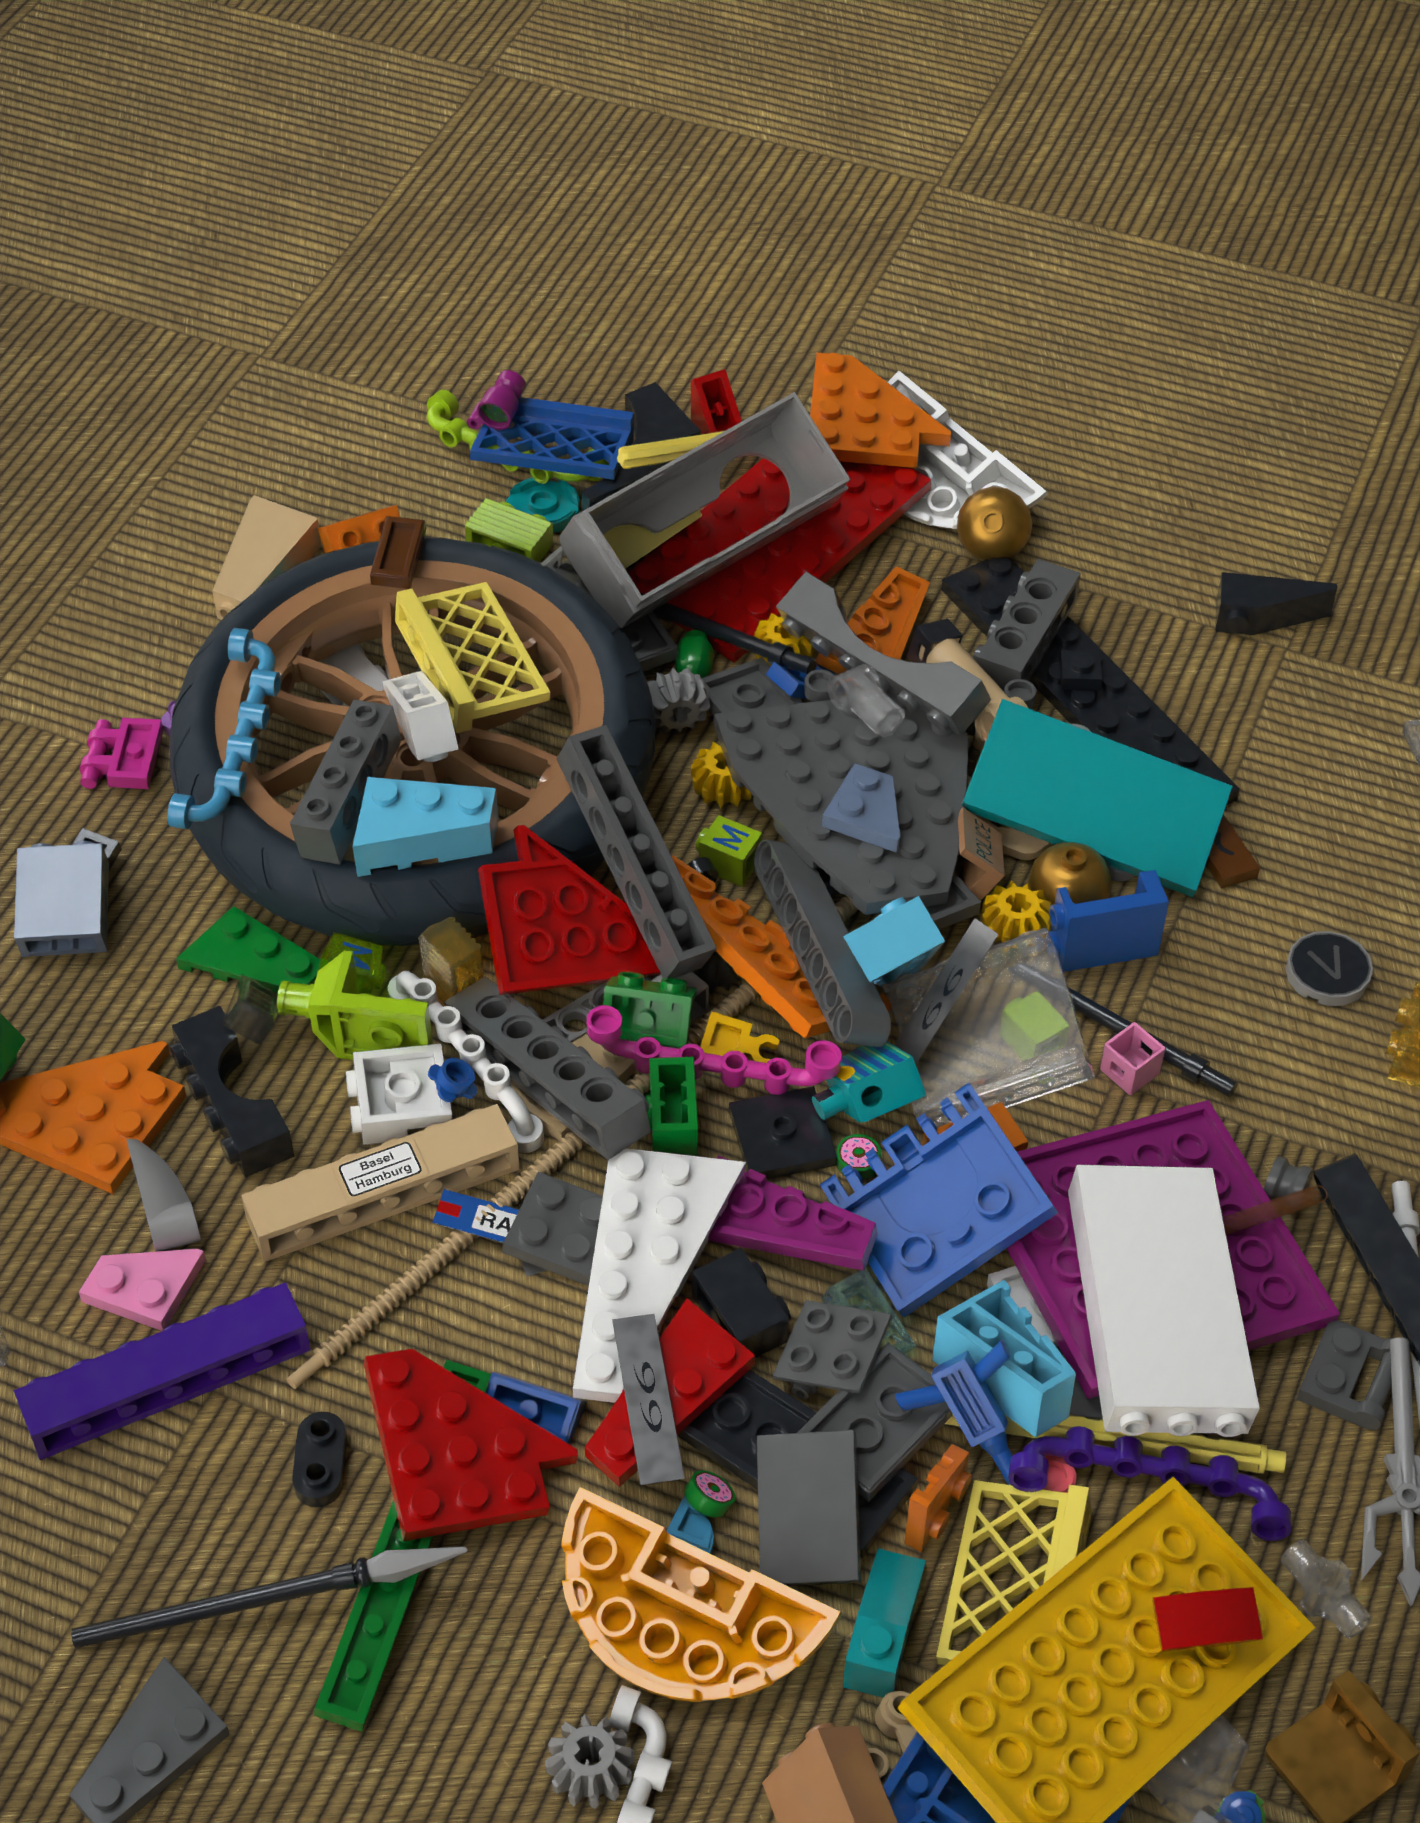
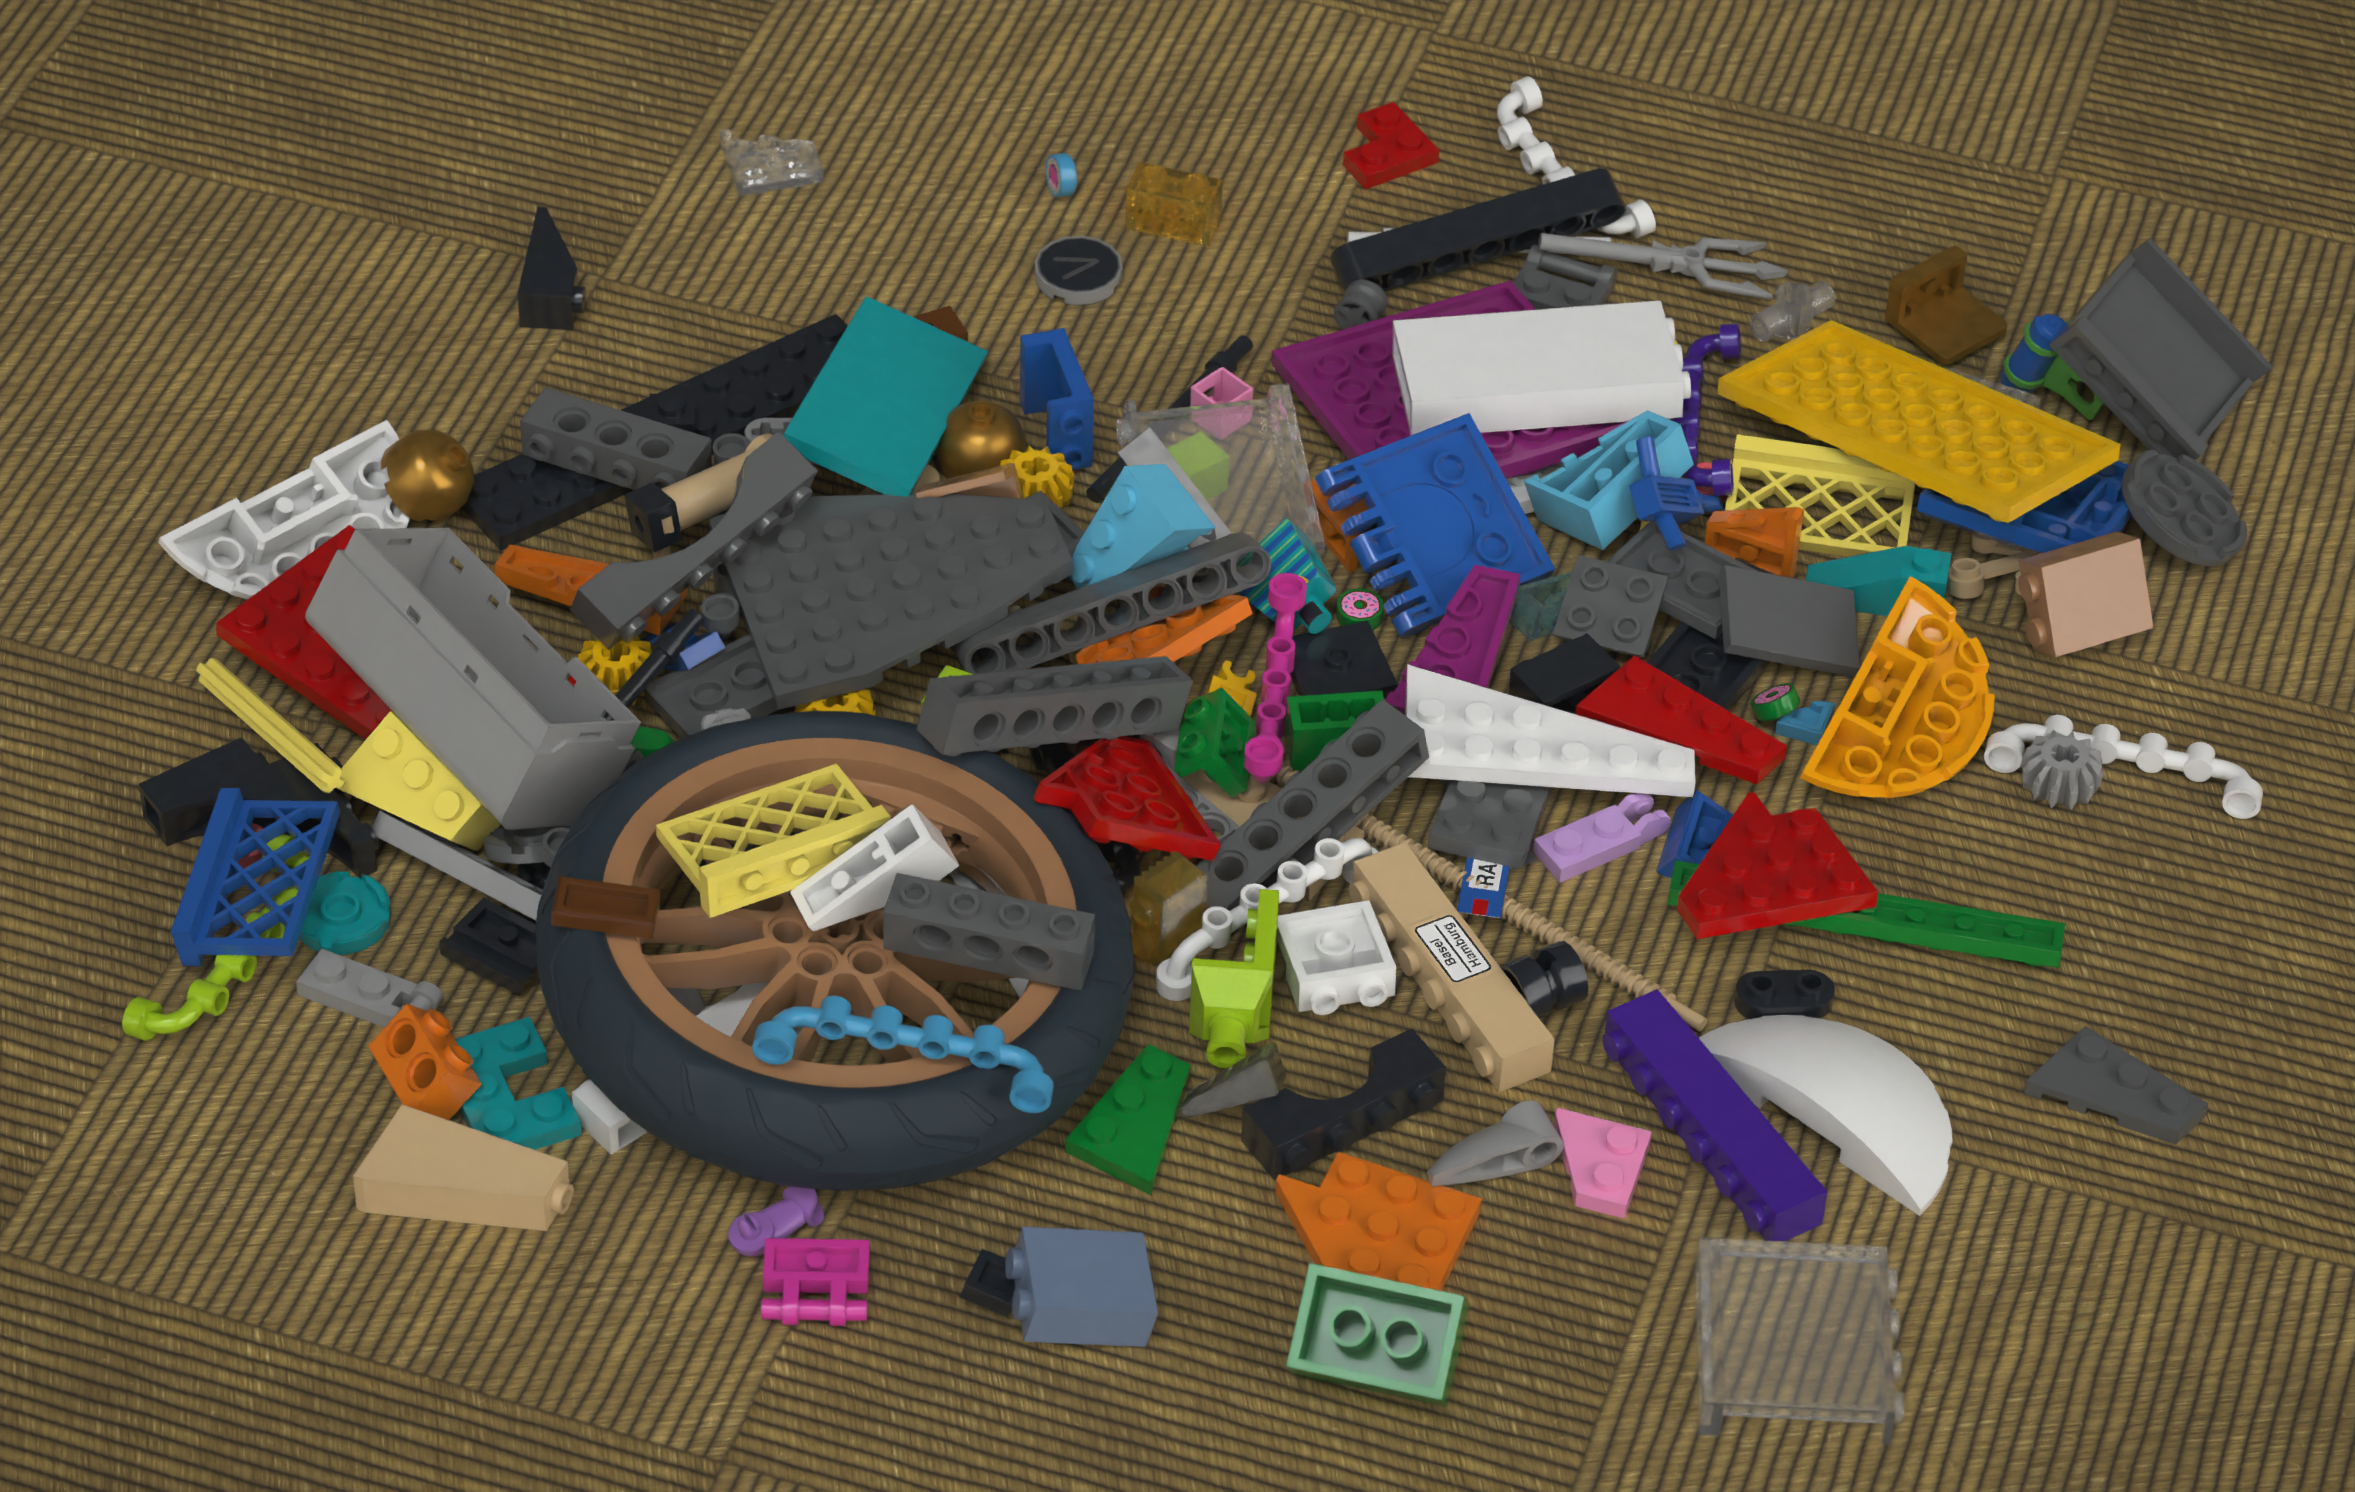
camera: 95 degrees left, 5 degrees down
black piece [71,1547,468,1648] -> none
clear neon green brick [319,932,386,994] -> none
medium azure wedge [352,777,499,877] -> none
blue plate [428,1058,478,1102] -> none
lime brick [465,498,553,562] -> none
magenta piece [467,370,526,430] -> none
flat silver sticker [612,1314,685,1485] -> none
red slope [691,369,742,434] -> none
orange wing [810,352,951,468] -> none
sand blue wing [822,763,900,852] -> none
clear piece [827,664,905,738] -> none
red slope [1152,1587,1263,1652] -> none
dark orange piece [1222,1185,1328,1235] -> none
none -> light grey plate [296,949,444,1028]
none -> black wheel [1499,941,1589,1019]
none -> lavender hinge [1533,793,1671,883]
none -> white brick [1699,1015,1953,1216]

